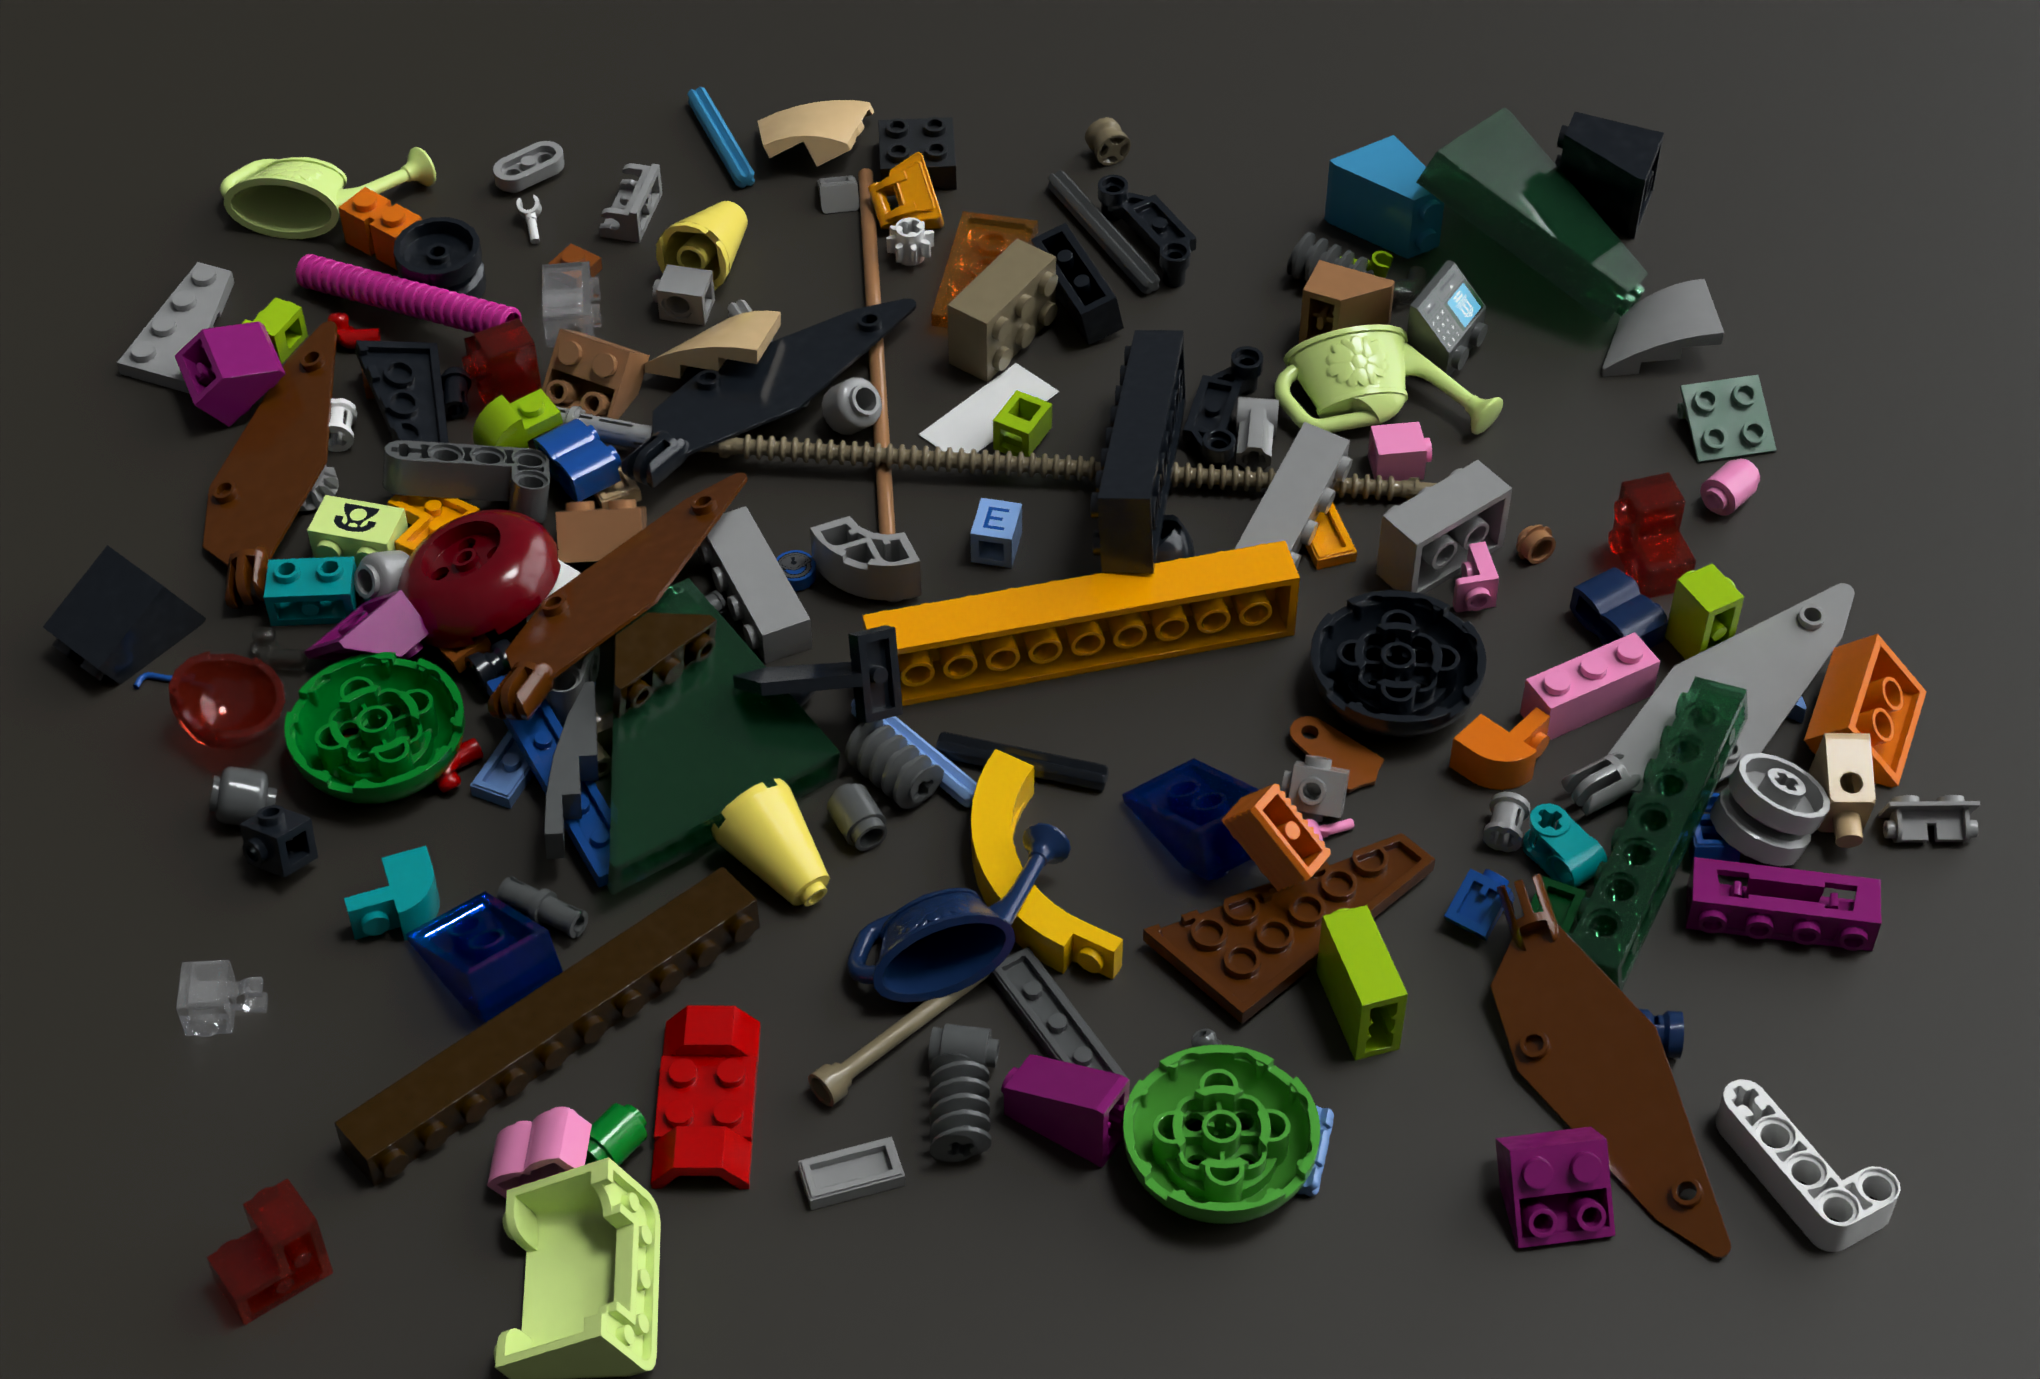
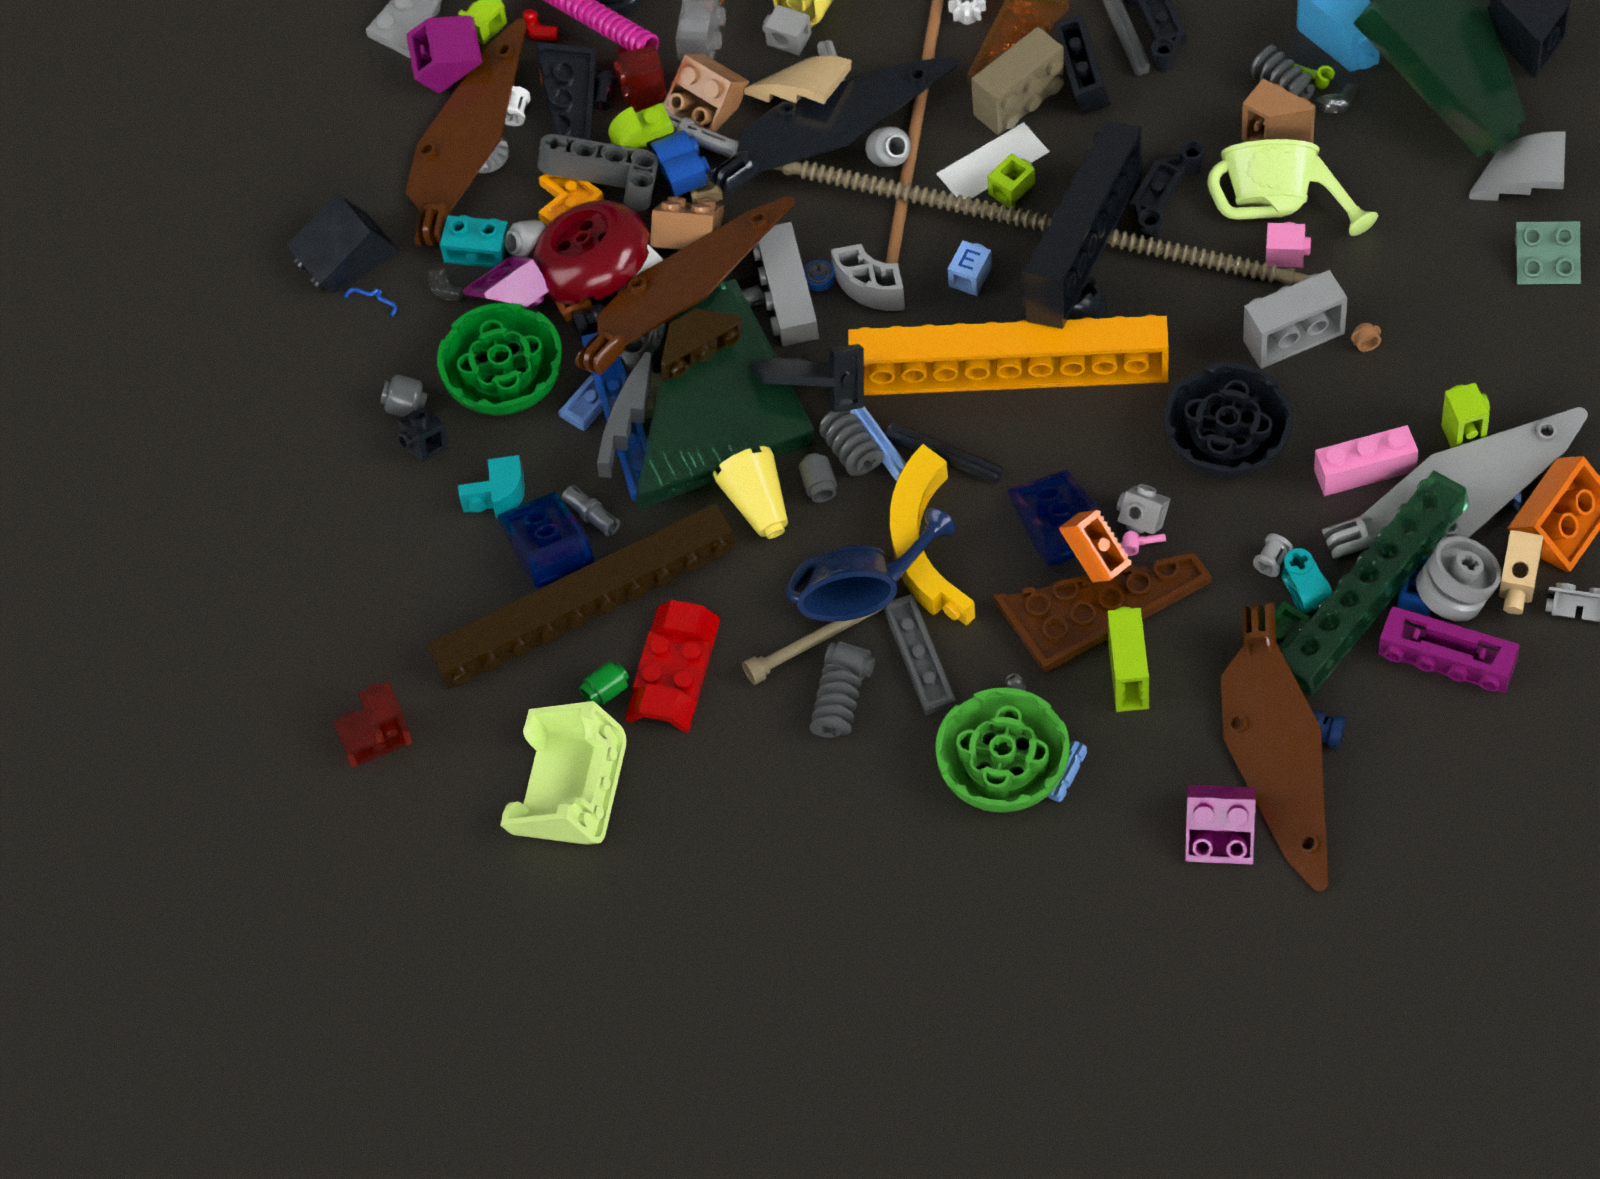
camera: 20 degrees right, 10 degrees up
clear red cylinder [168,651,286,751] -> none
clear brick [176,960,268,1037] -> none
yellowish green brick [307,495,408,567] -> none
red arm [436,738,483,793] -> none
bright pink brick [487,1107,592,1199] -> none
light grey tile [798,1136,906,1210] -> none
magenta slope [1001,1054,1130,1168] -> none
light grey brick [1235,422,1353,569] -> none
light grey piece [1236,397,1279,472] -> none
dark orange piece [1289,716,1384,793] -> none
light orange tile [1305,502,1357,570] -> none
dark grey slope [1407,260,1488,376] -> none
blue bracket [1444,868,1515,941] -> none
orange brick [1449,707,1551,790] -> none
bright pink bracket [1453,541,1499,612] -> none
dark blue brick [1570,567,1668,649] -> none
clear red brick [1608,472,1696,598] -> none
bright pink brick [1700,458,1760,516] -> none
white beam [1715,1079,1901,1252] -> none

